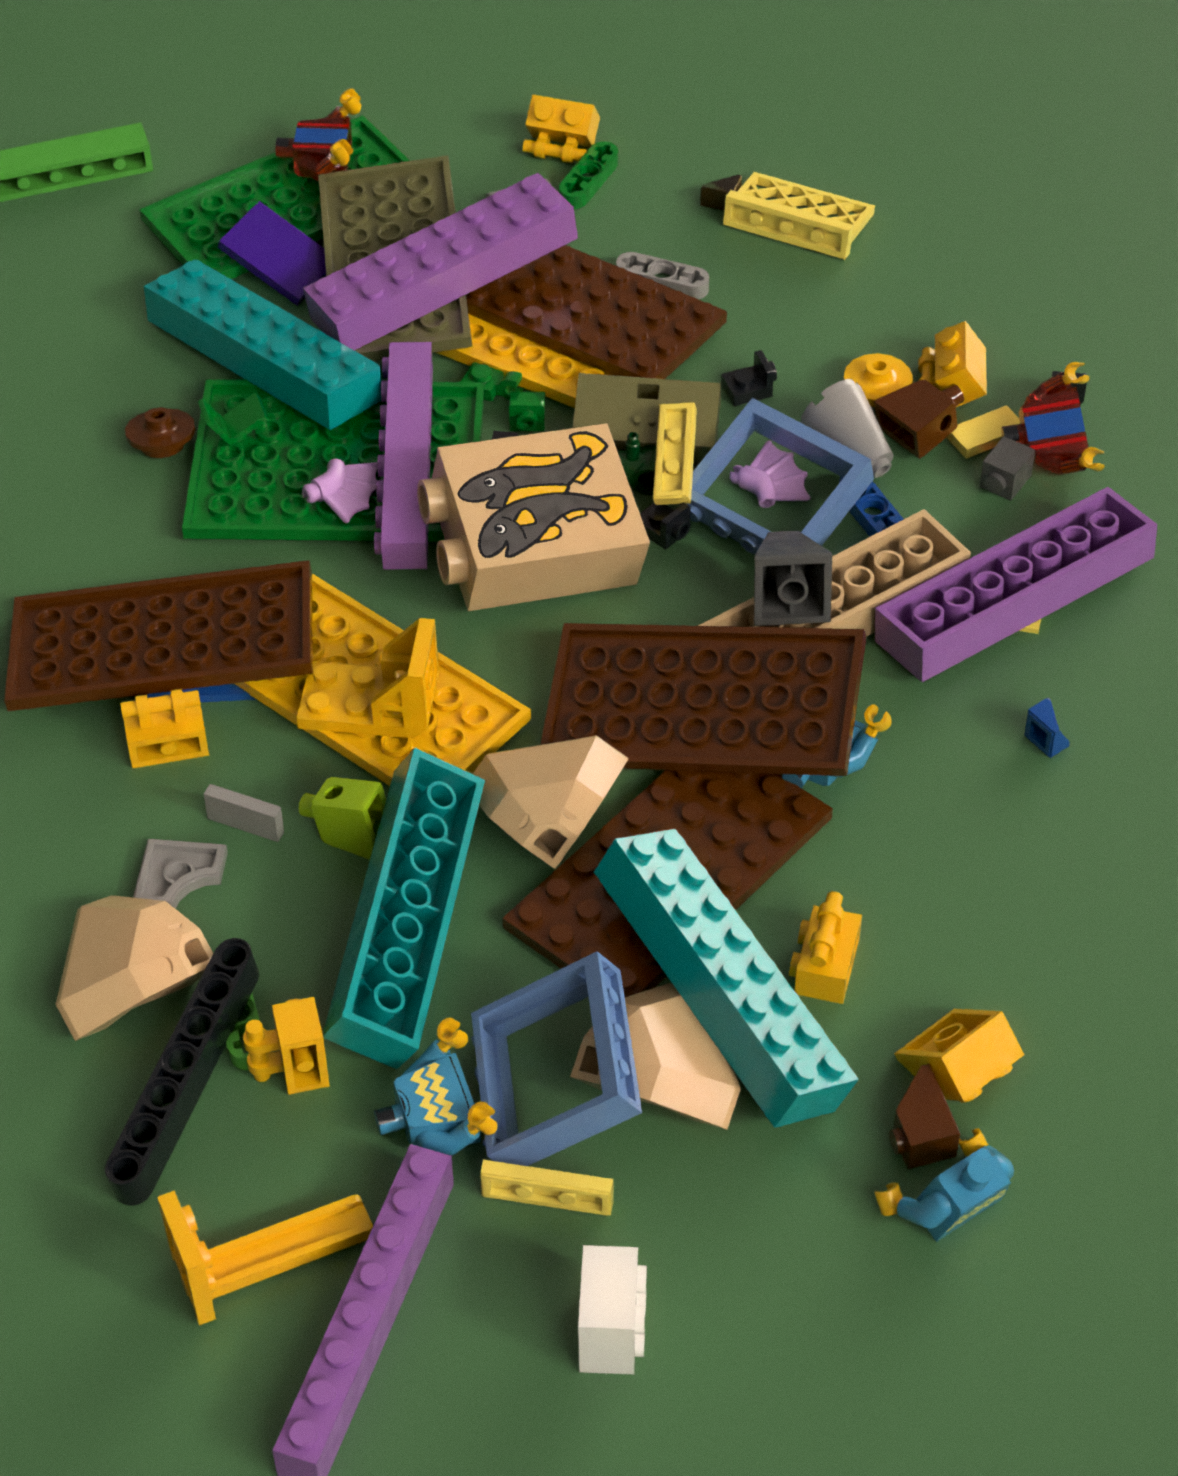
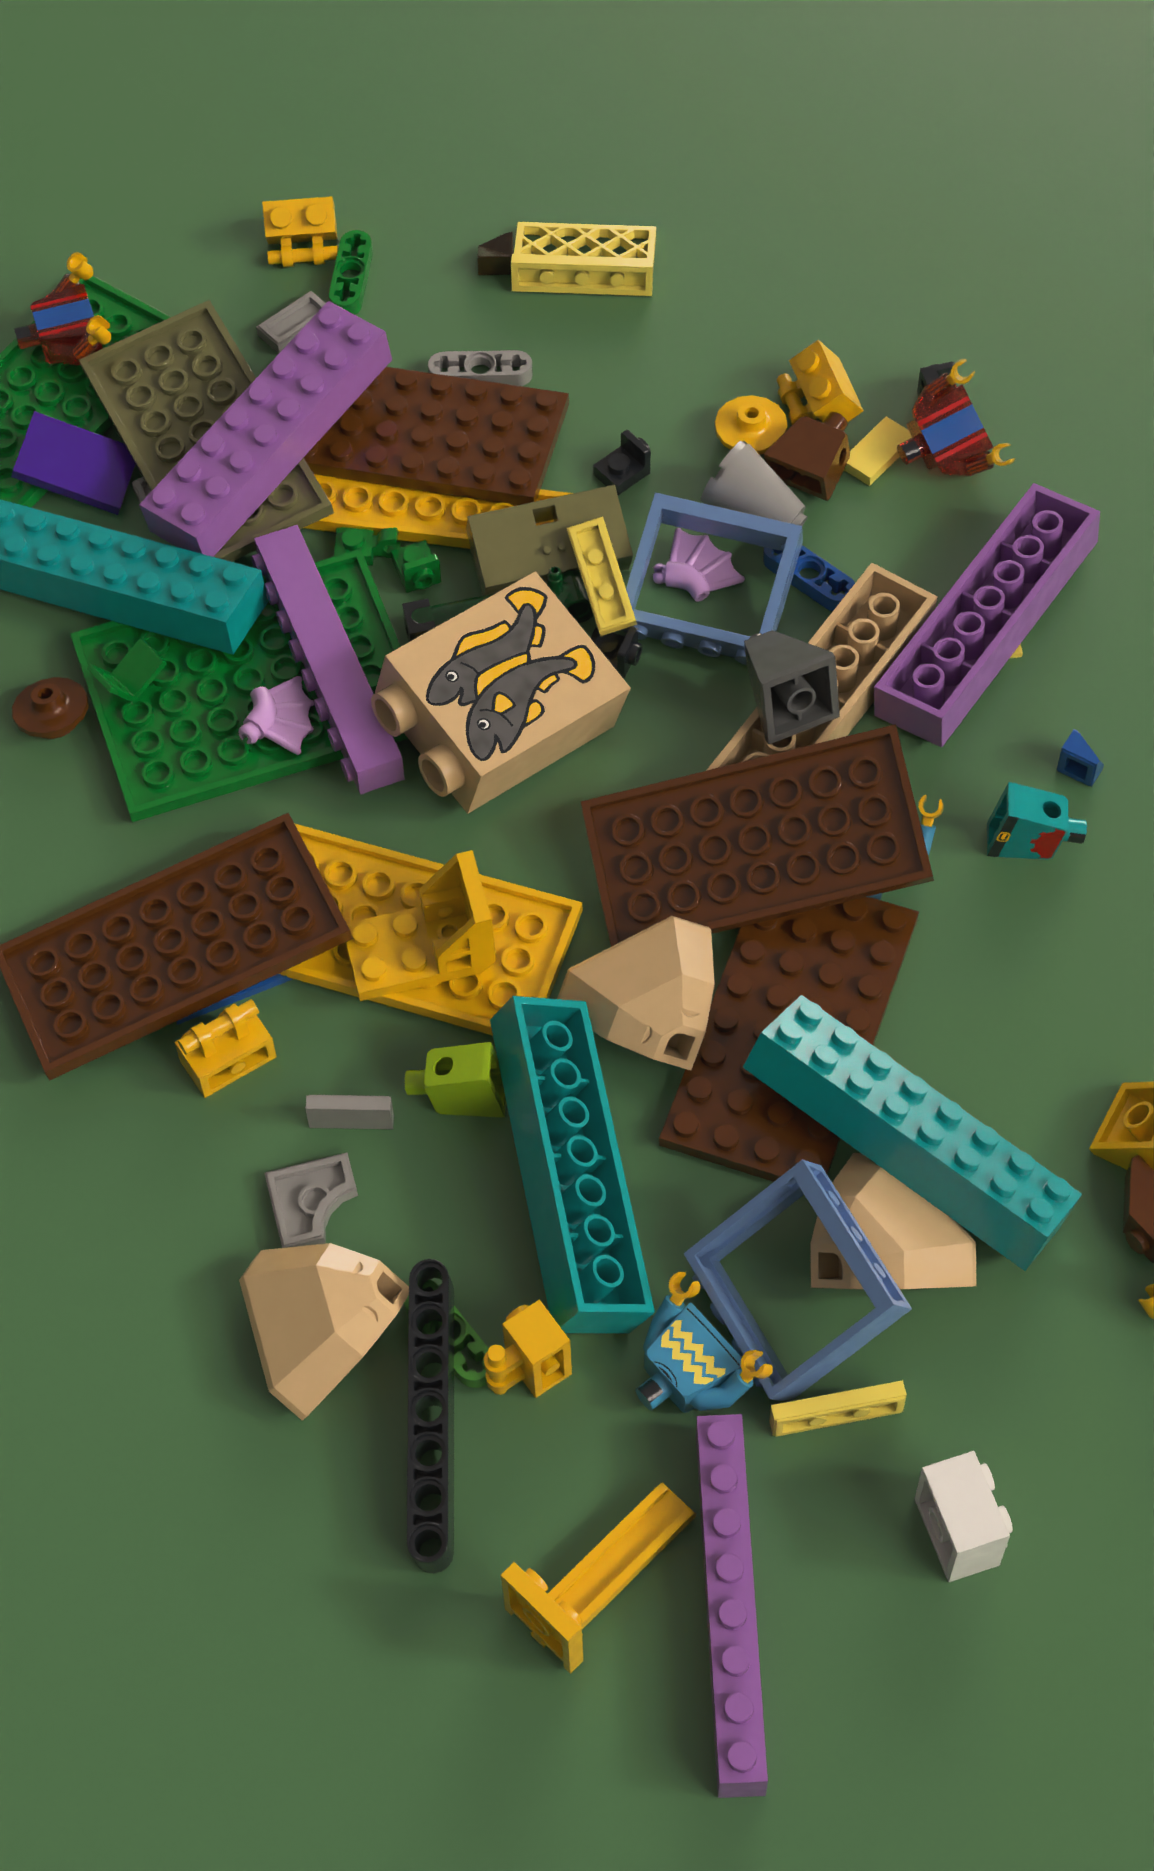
camera: 20 degrees left, 10 degrees up
yellow brick [789,891,862,1004] -> none
dark grey brick [980,436,1035,501] -> none
none -> teal torso [987,782,1087,860]

